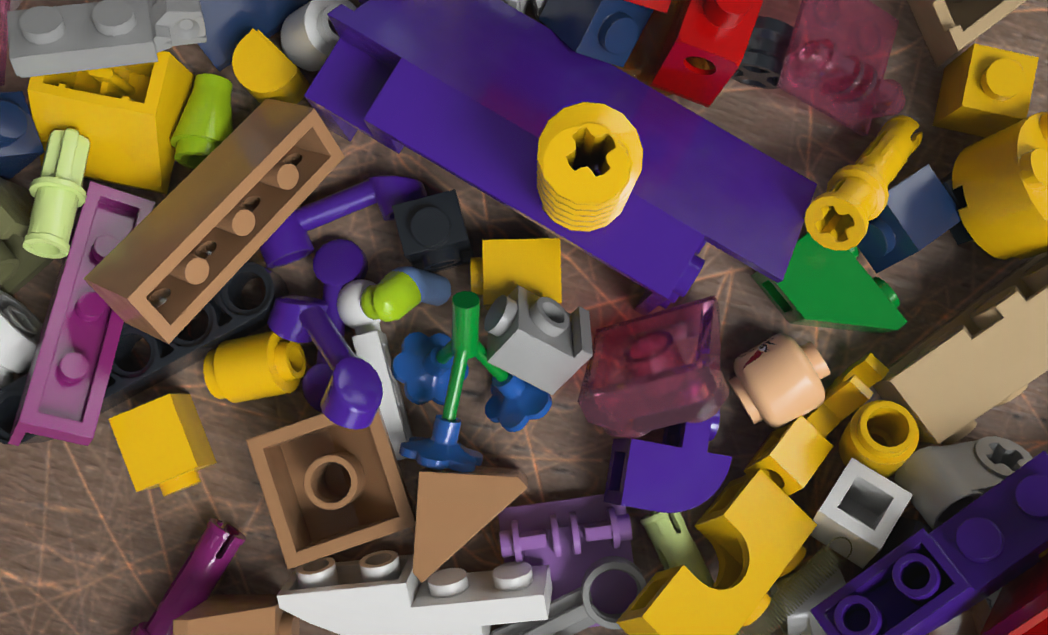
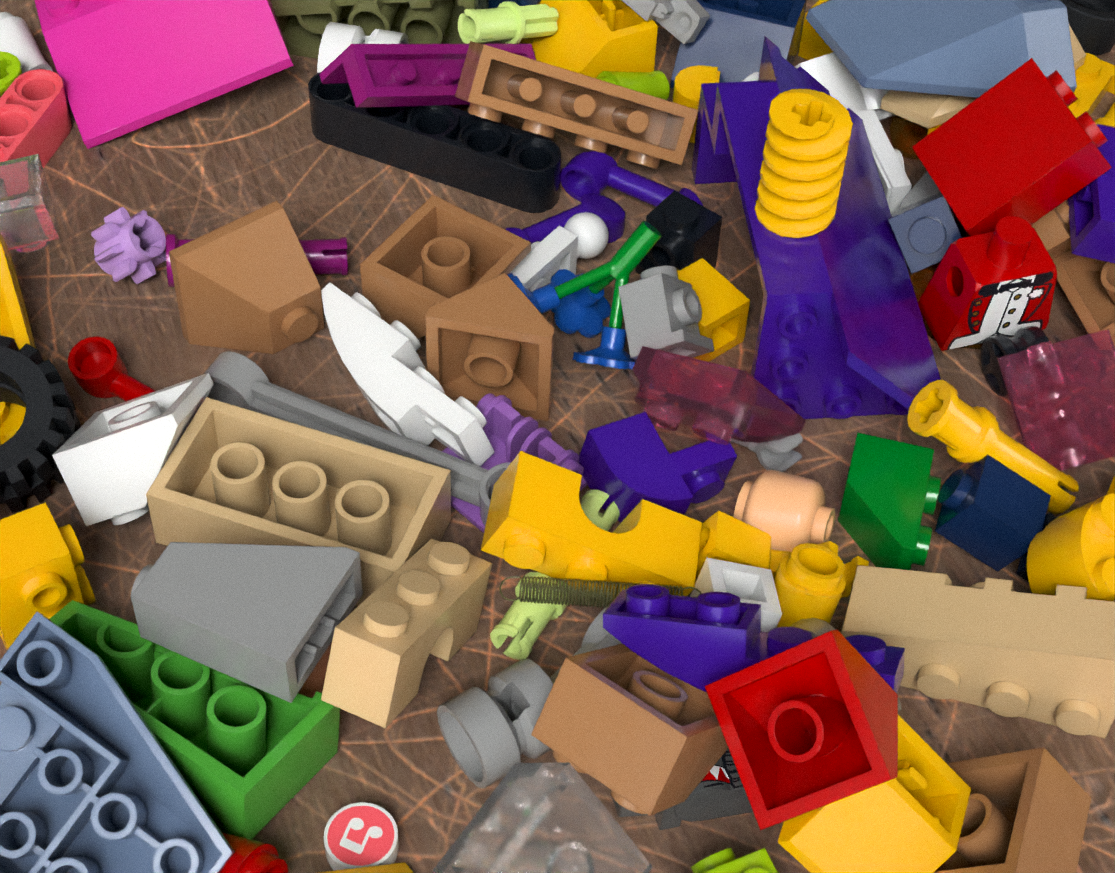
camera: 45 degrees right, 35 degrees down
yellow brick [108,394,217,497] -> none
yellow brick [203,331,306,403] -> none
dark purple bar [267,295,383,429] -> none
lime arm [360,266,451,322] -> none

